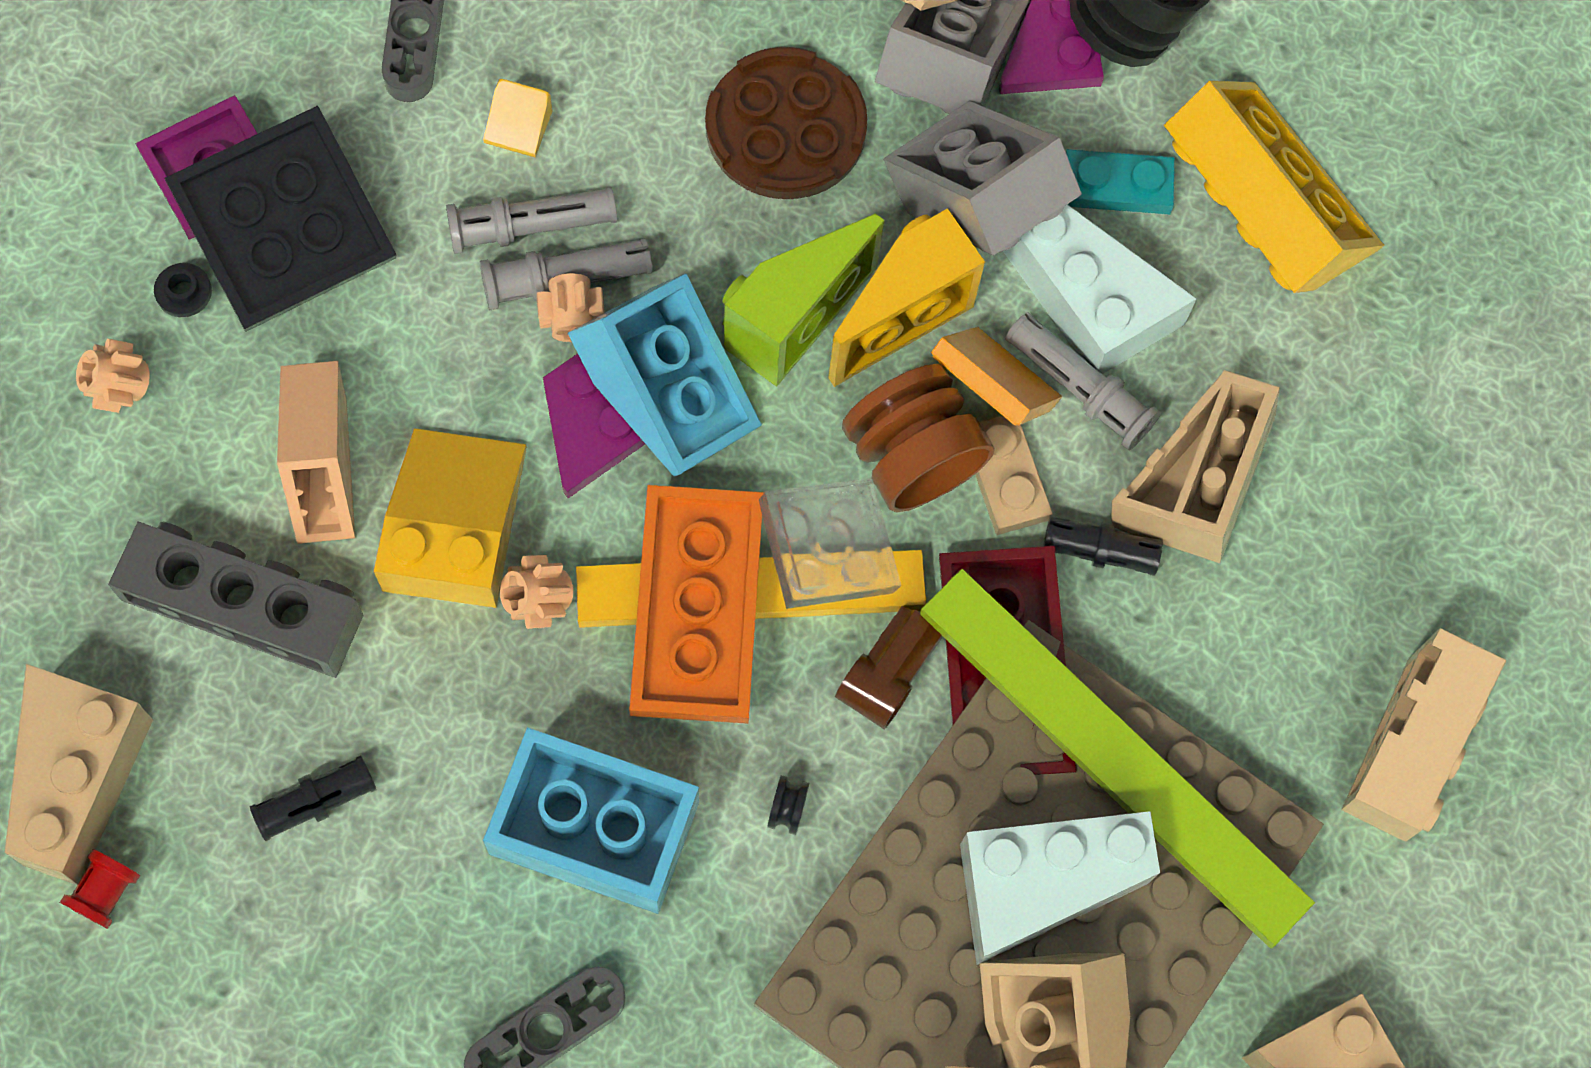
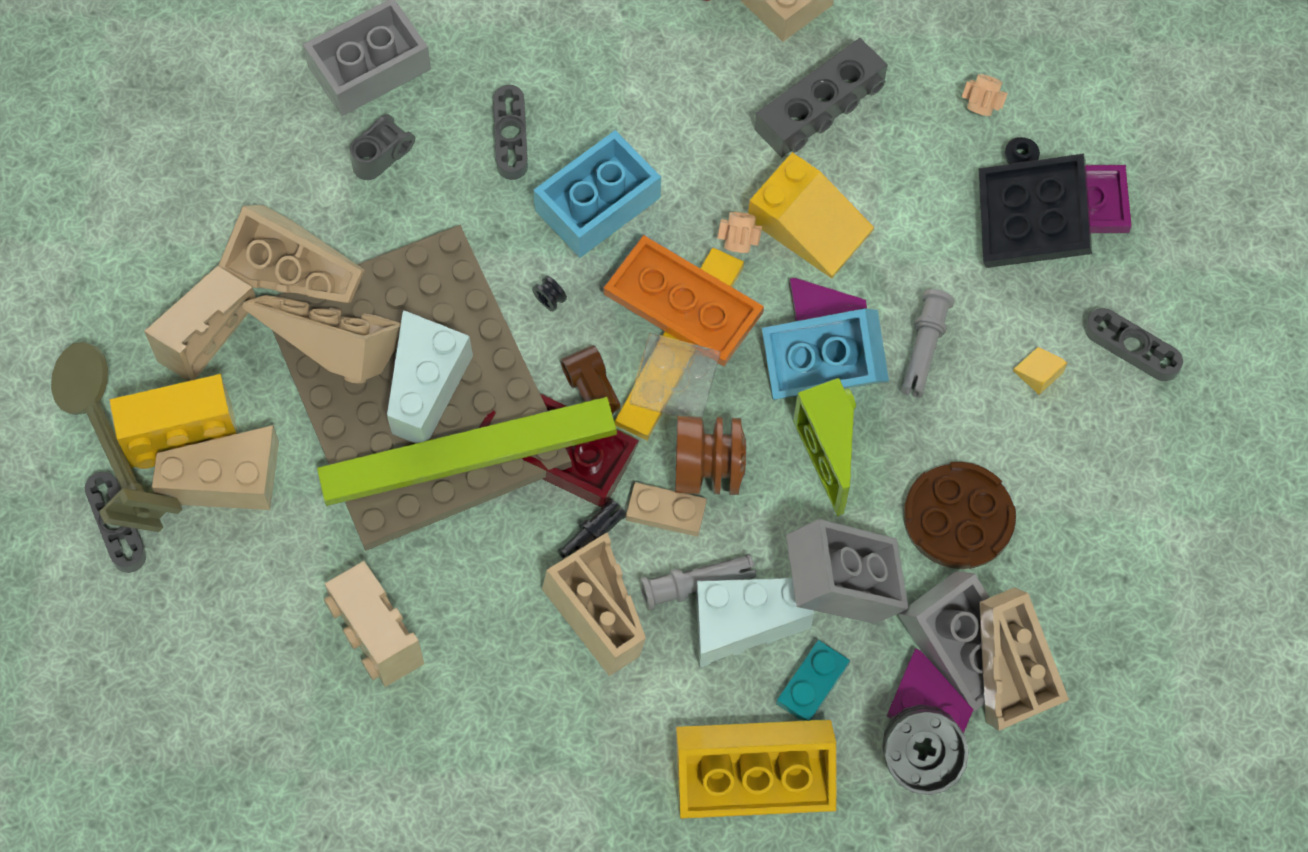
camera: 125 degrees right, 5 degrees down
black pin [250,755,377,841] -> none
light nougat slope [277,361,355,544] -> none
light grey pin [446,187,617,254] -> none
light nougat gear [536,273,605,342] -> none
yellow slope [828,208,985,387] -> none
light orange tile [931,327,1062,426] -> none

